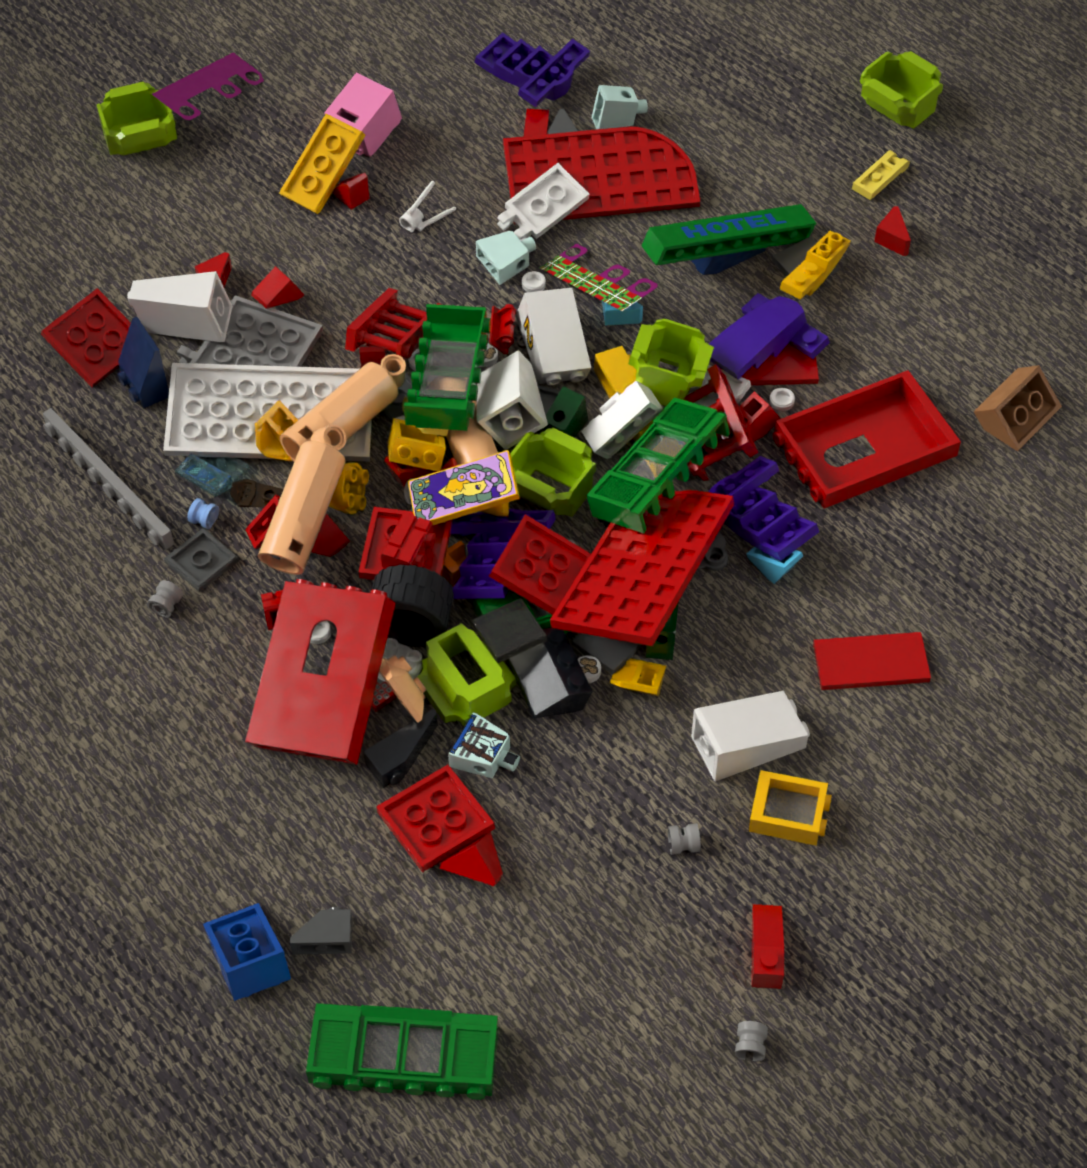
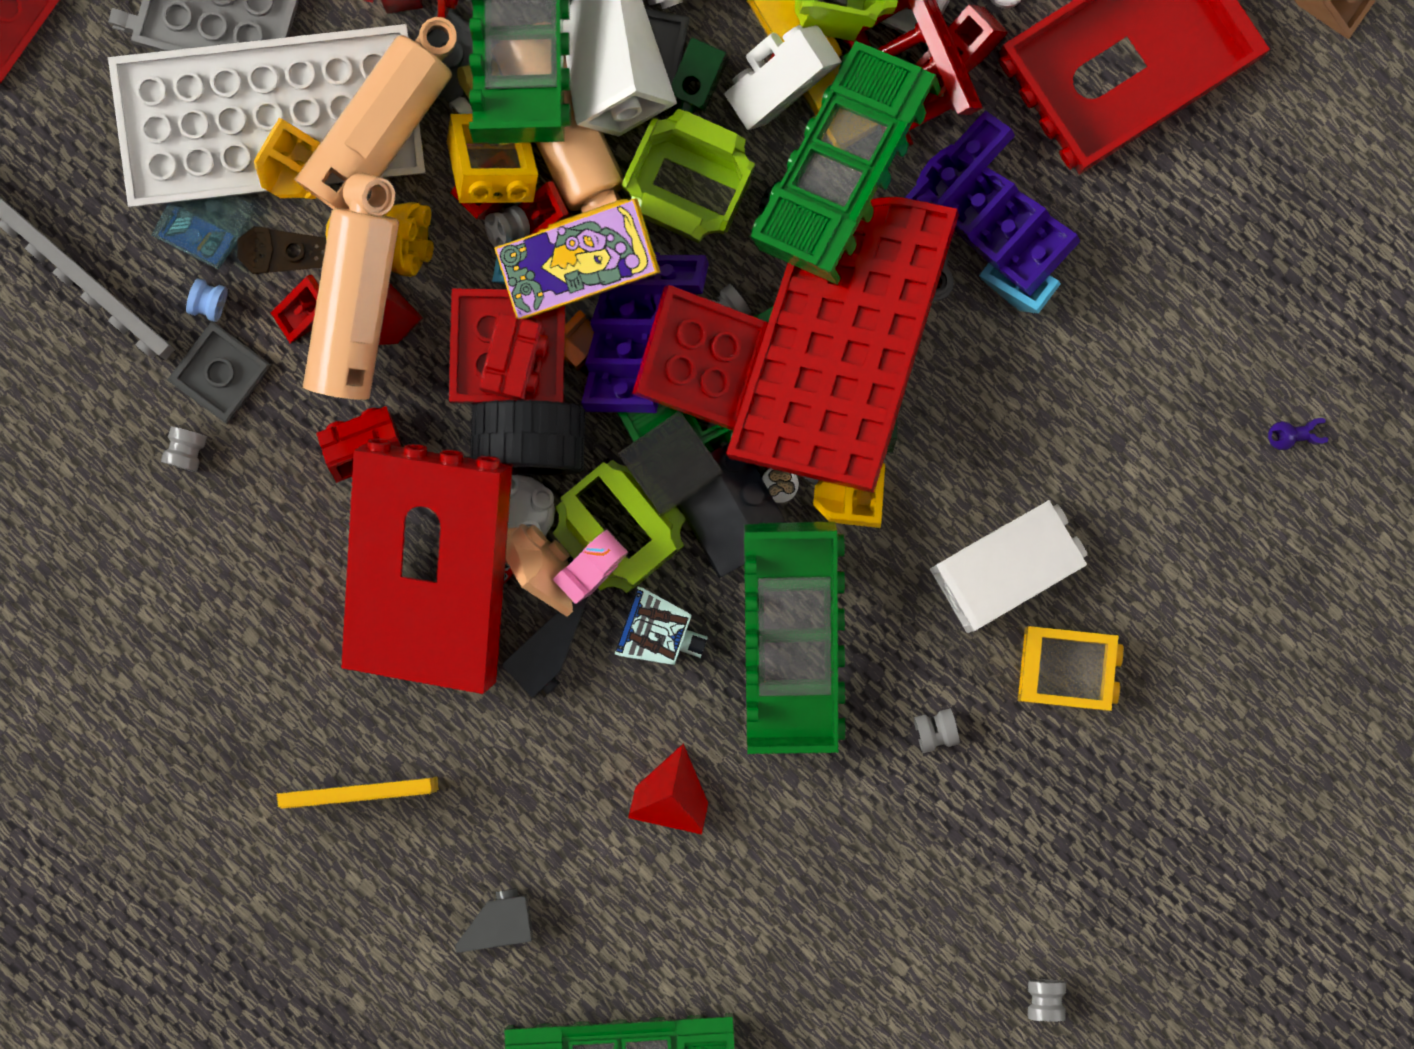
camera: 10 degrees left, 30 degrees up
dark blue slope [117,317,169,409] -> none
blue slope [203,903,291,1001] -> none
red plate [376,764,495,873] -> none
red slope [751,904,784,989] -> none
red tile [813,632,931,690] -> none
none -> yellow tile [277,777,439,809]
none -> bright pink leg [552,530,628,604]
none -> green window [744,522,845,754]
none -> dark purple arm [1268,418,1328,450]

